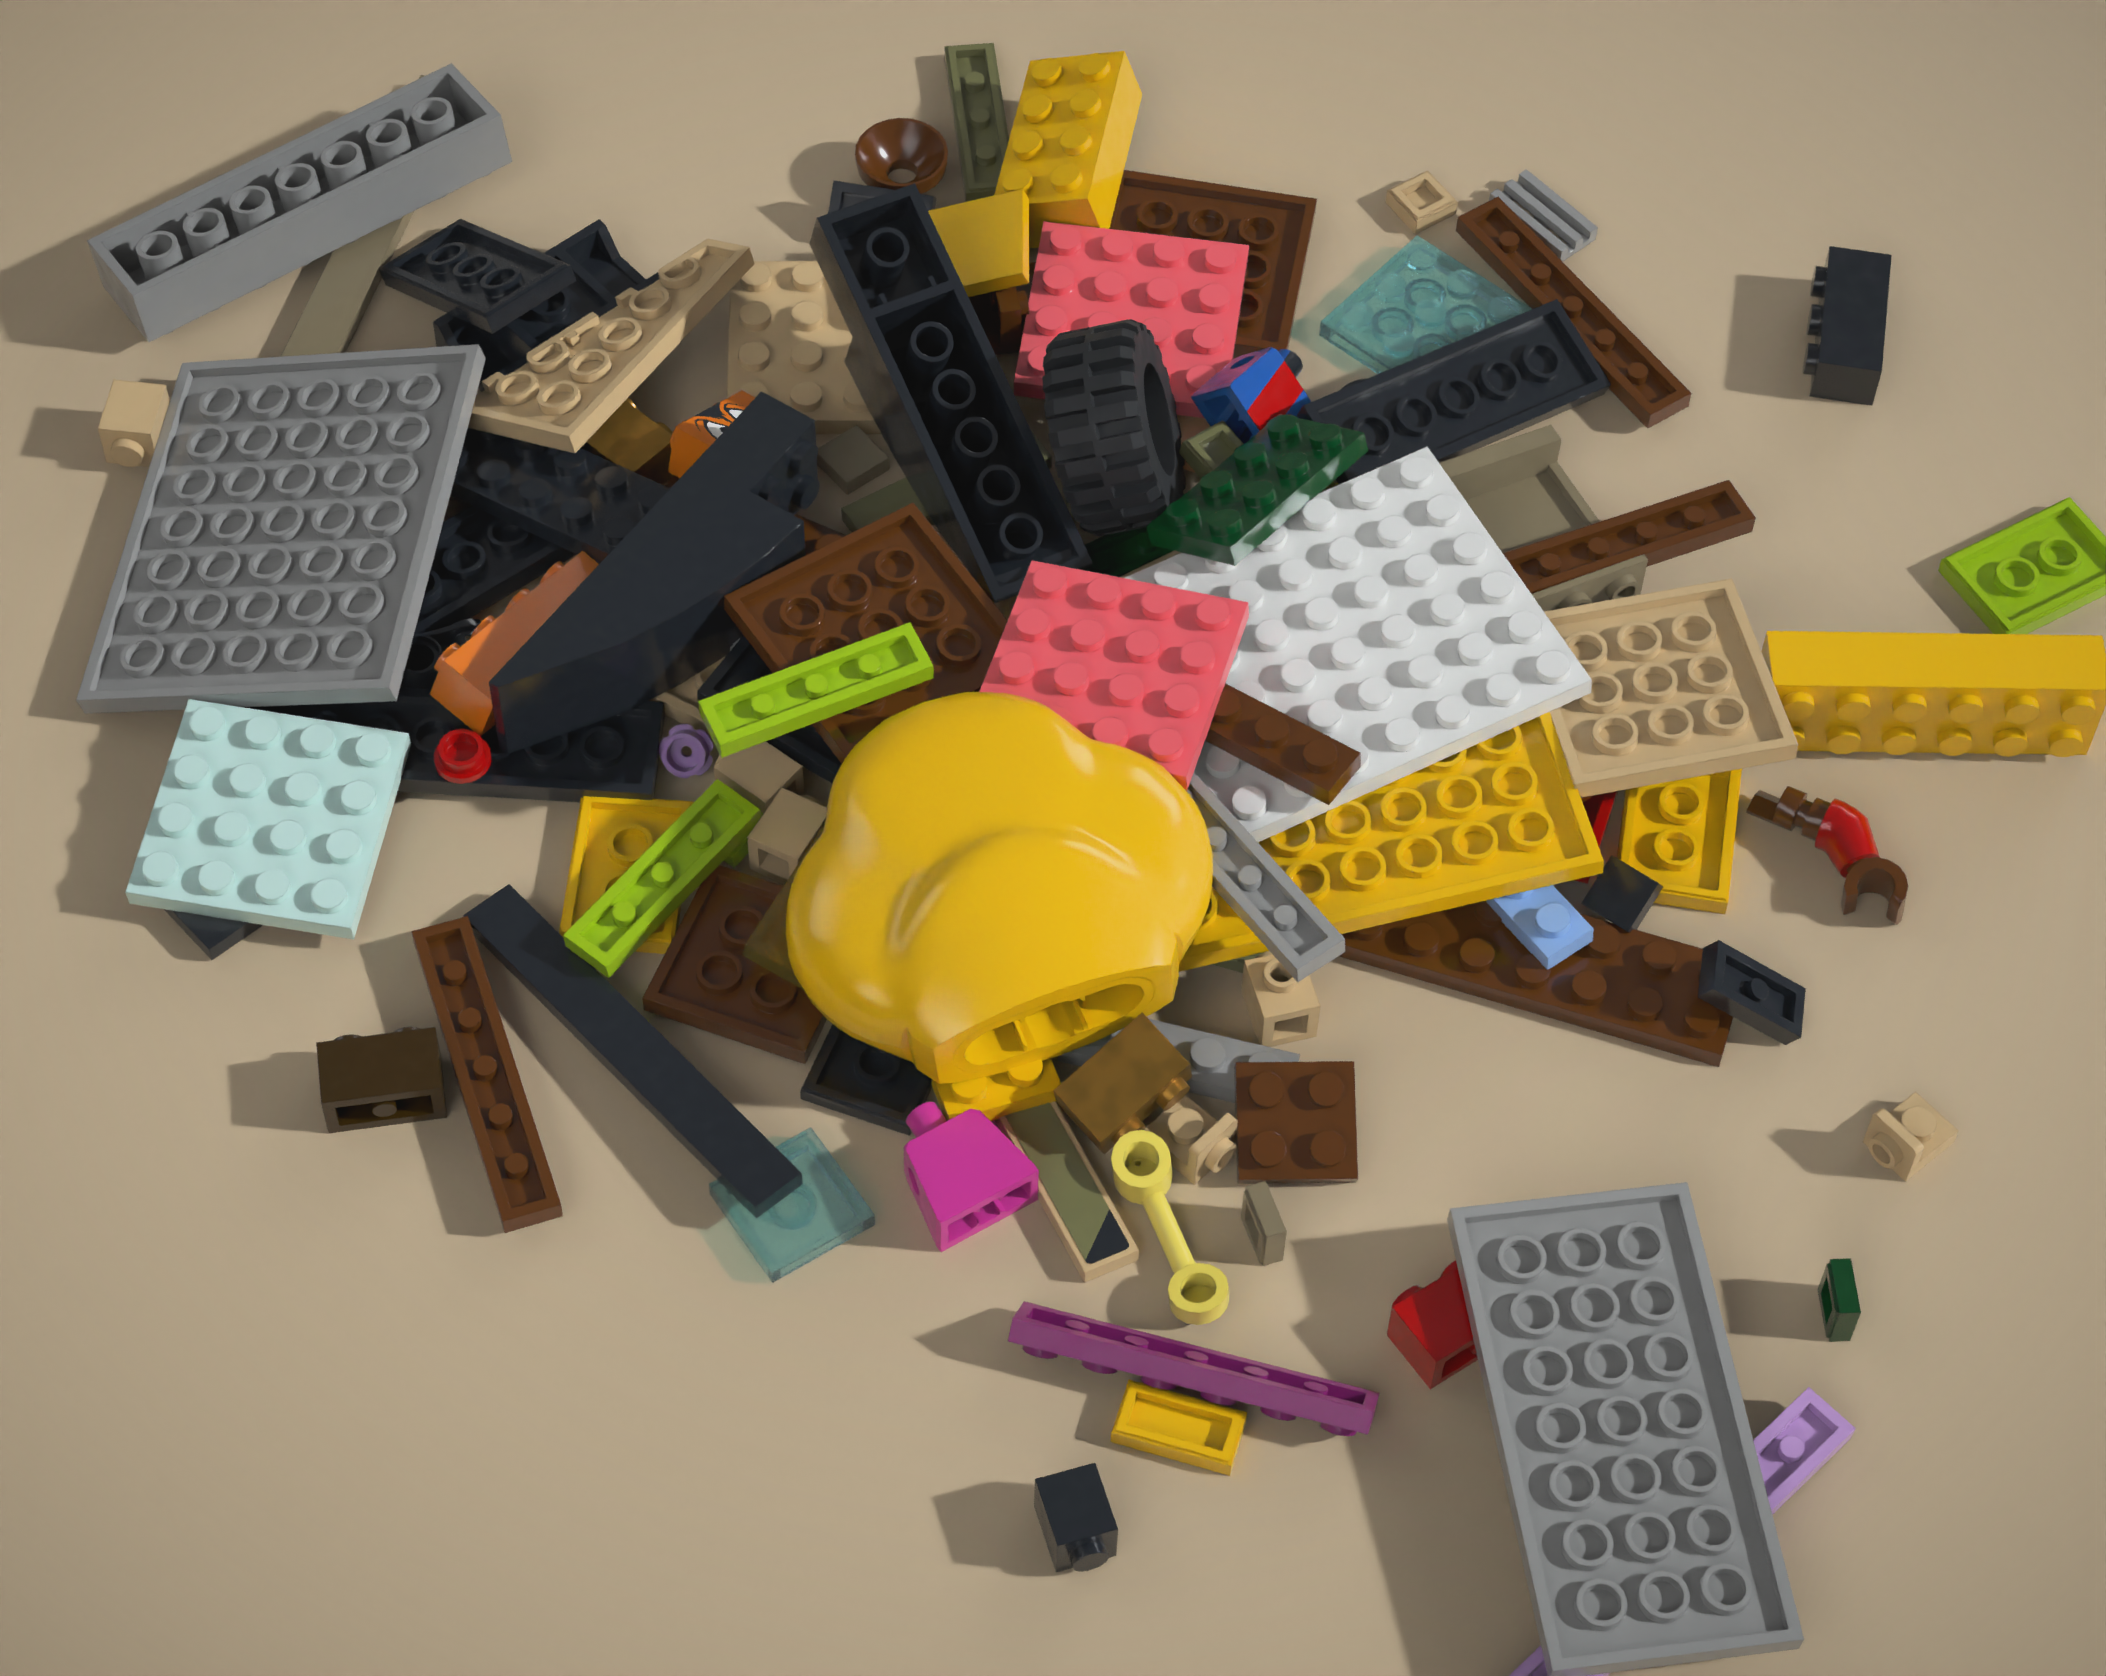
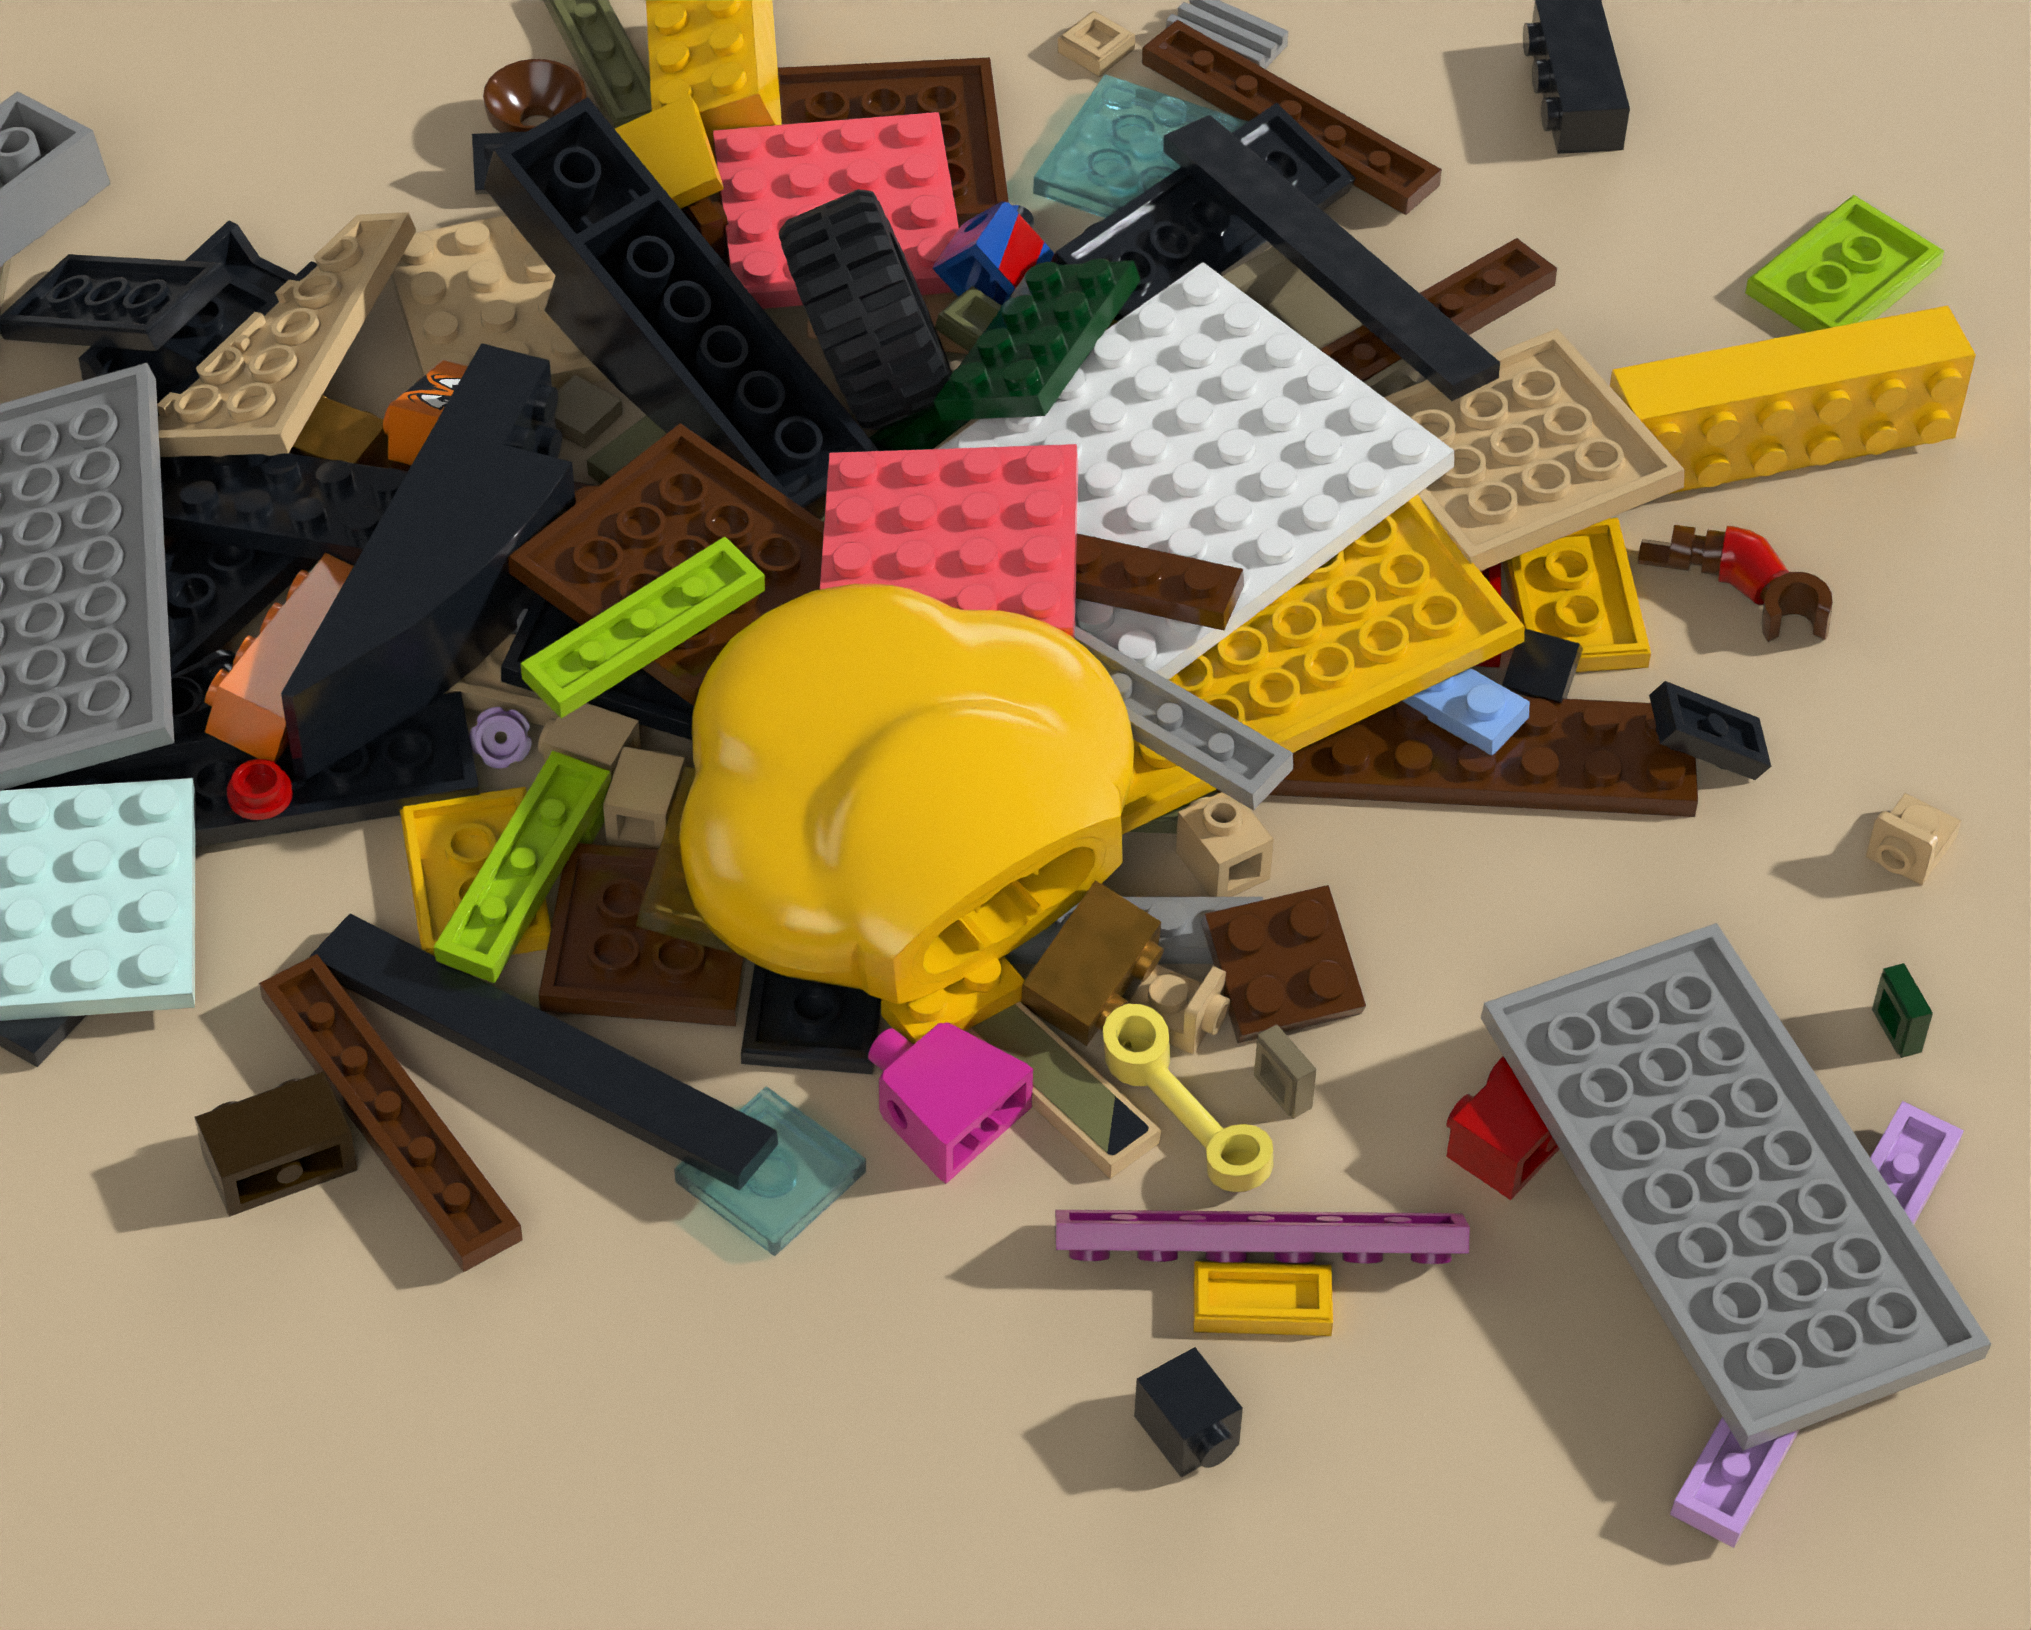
camera: 15 degrees left, 5 degrees down
none -> black tile [1163,115,1500,401]

